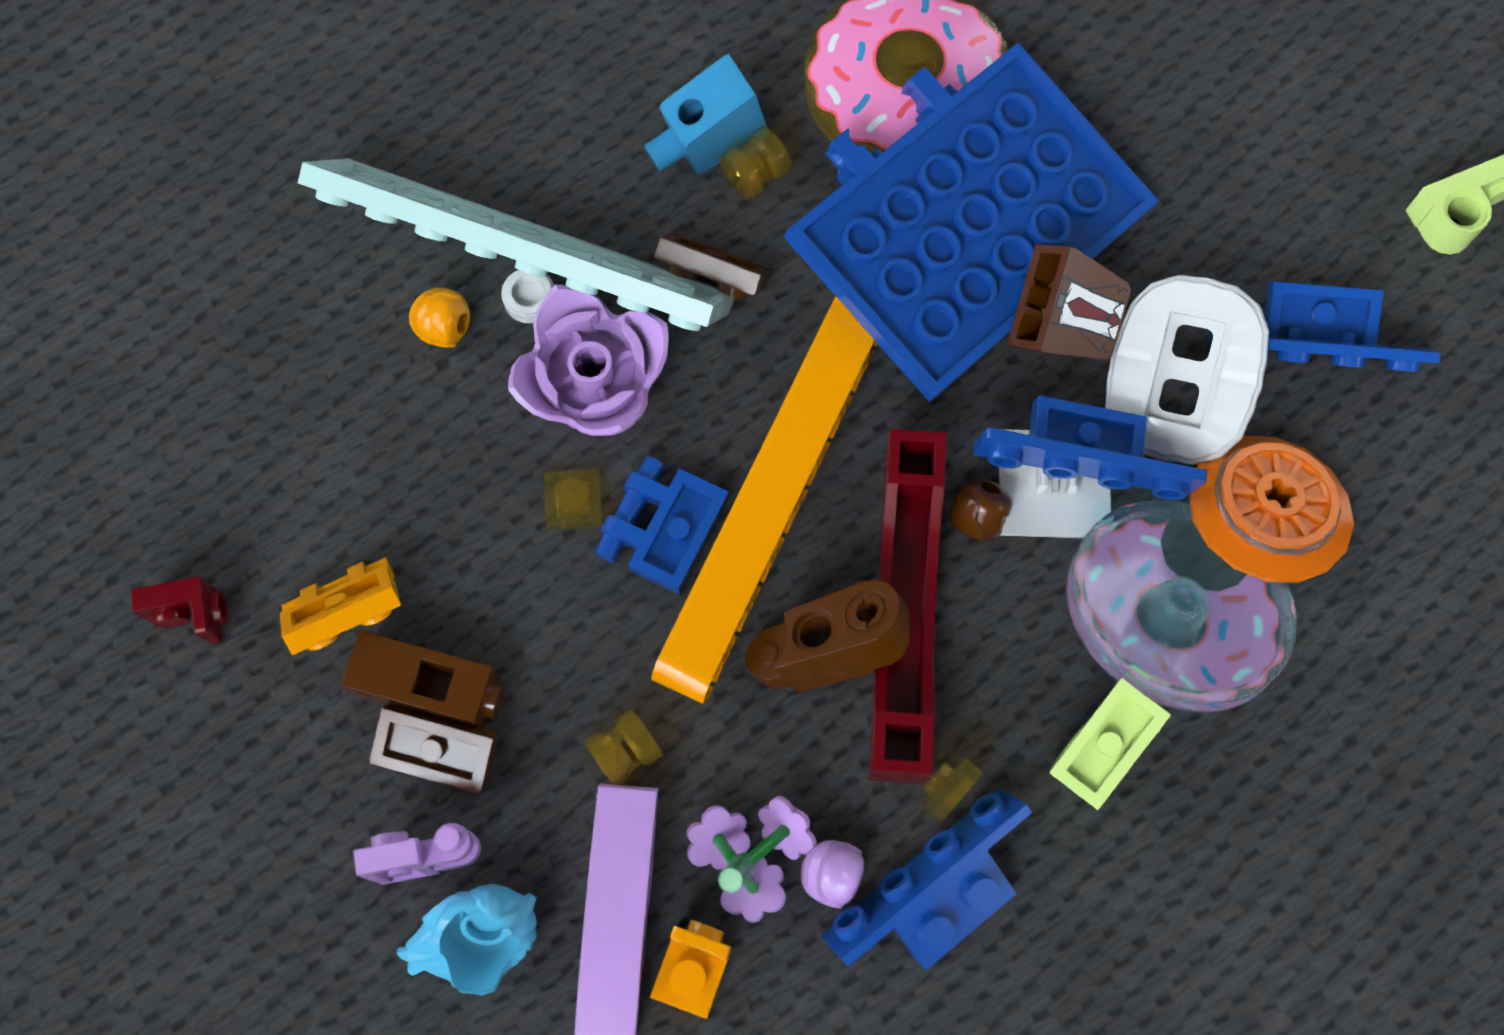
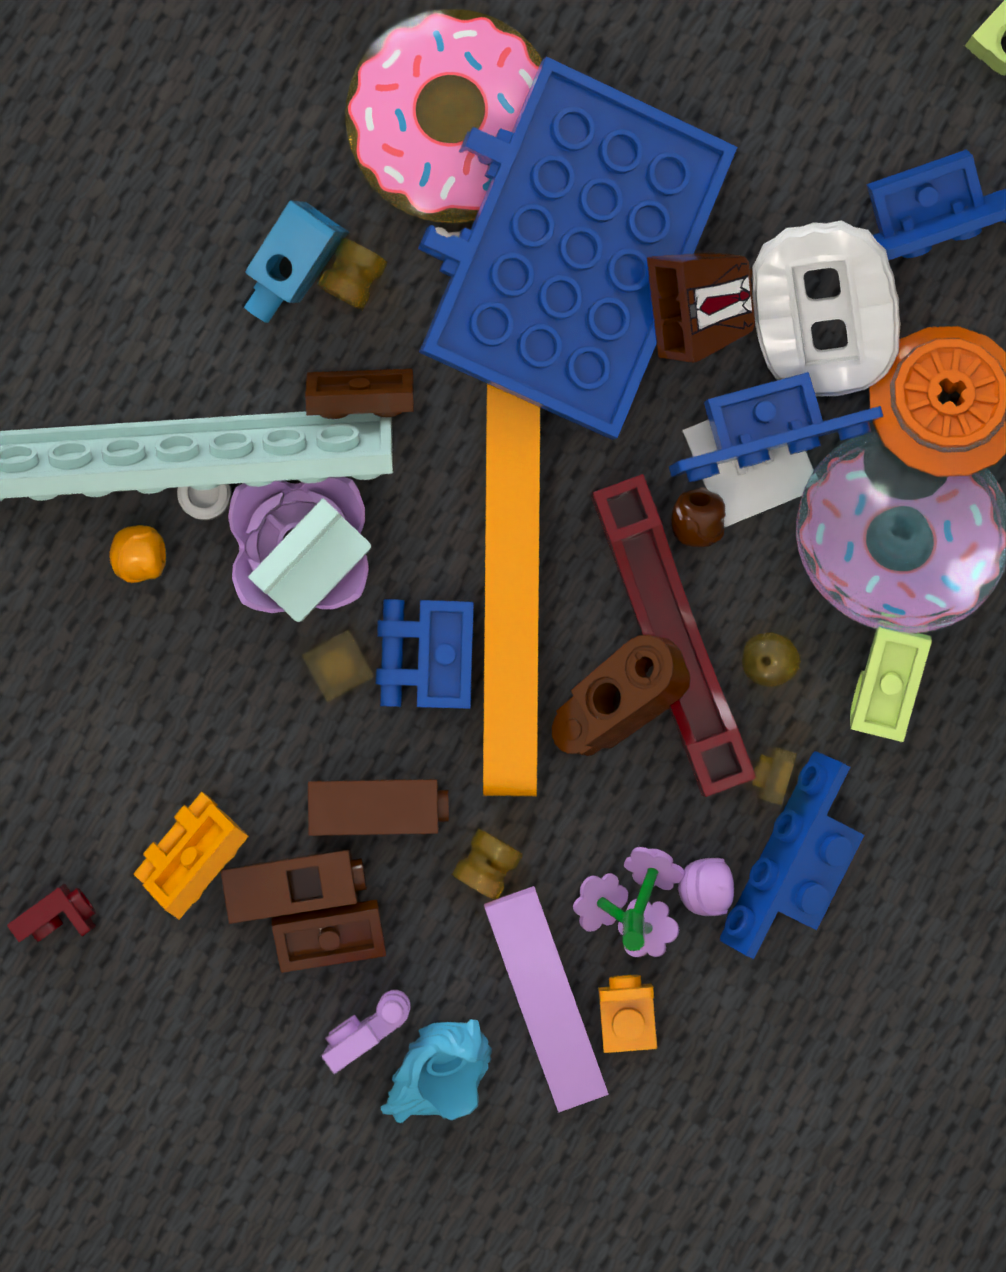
camera: 25 degrees left, 15 degrees up
none -> light aqua panel [248,498,371,622]
none -> reddish brown brick [308,779,449,836]
none -> clear yellow piece [742,632,801,687]

